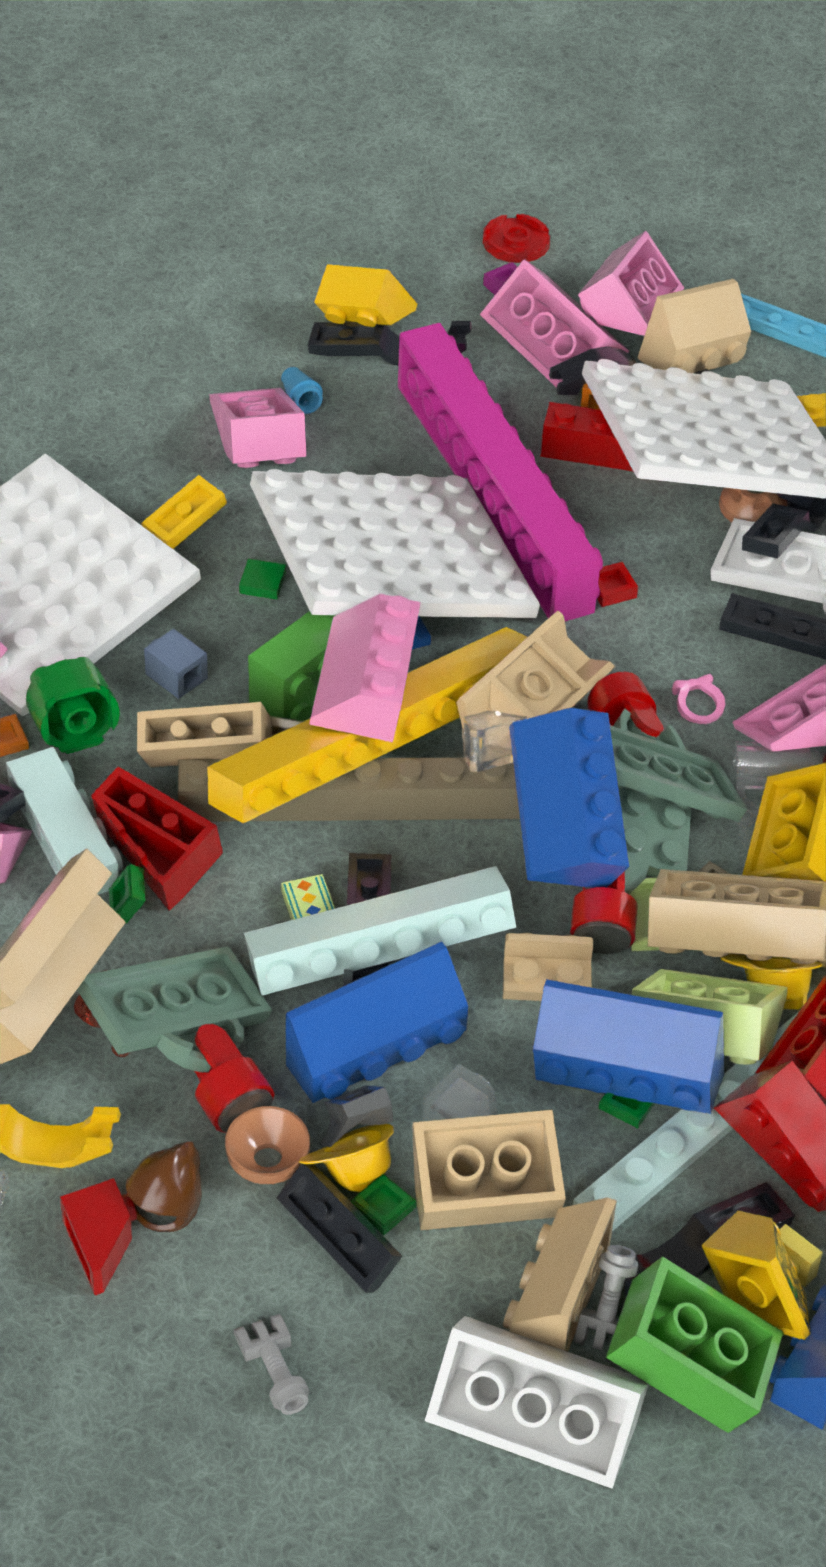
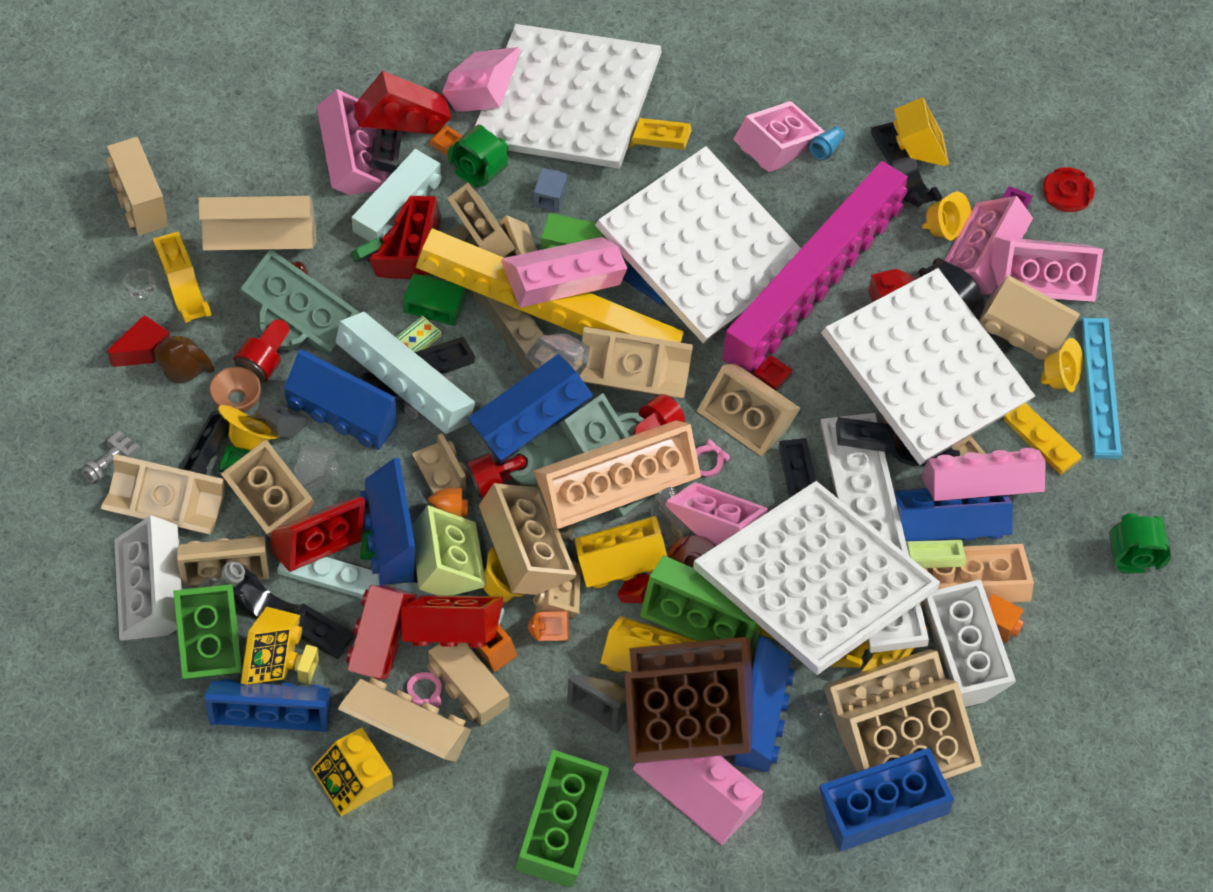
camera: 60 degrees right, 10 degrees up
none -> tan piece [101,454,225,535]
none -> red slope [271,497,365,572]
none -> green brick [403,273,465,326]
none -> orange plate [428,487,468,517]
none -> light nougat arch [533,421,701,529]
none -> tan slope [697,363,800,457]
none -> yellow piece [922,191,971,241]
none -> yellow piece [1040,338,1084,393]

